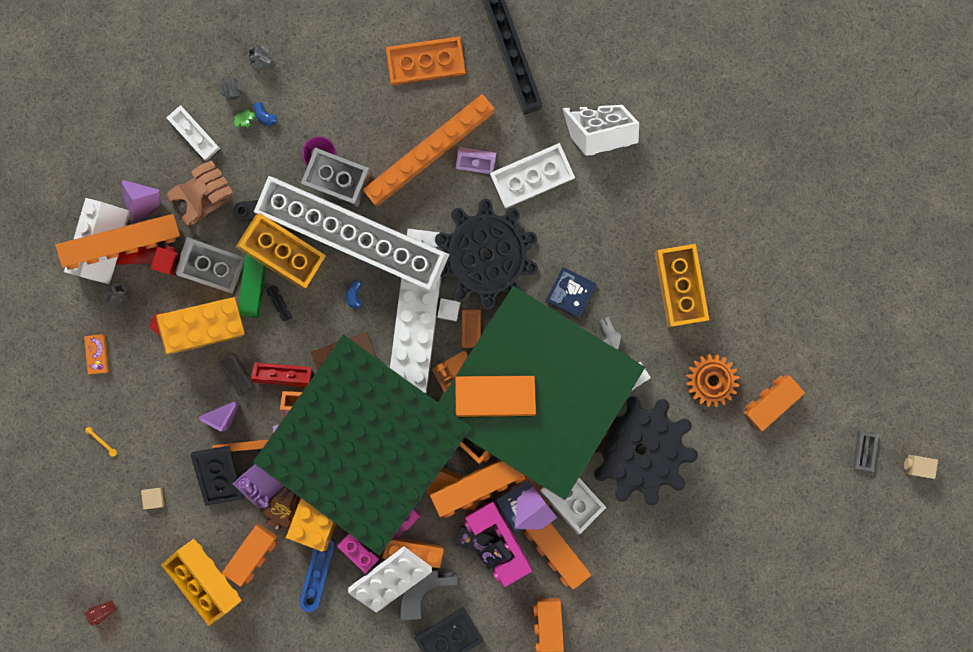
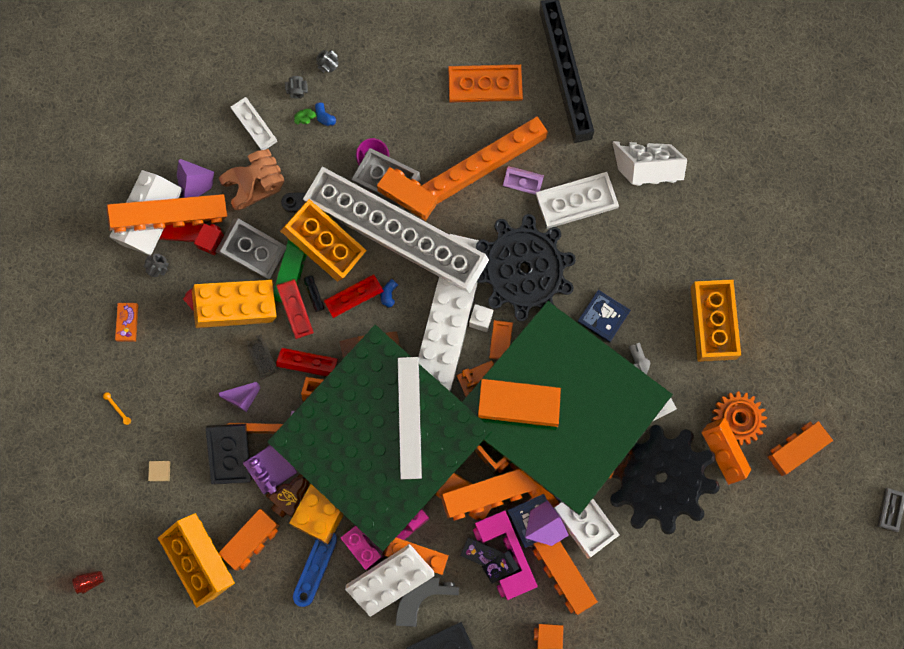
camera: 10 degrees right, 10 degrees down
none -> red tile [276,279,314,339]
none -> red plate [324,274,384,318]
none -> orange brick [377,167,438,221]
none -> white tile [398,357,422,480]
none -> orange brick [702,418,752,485]

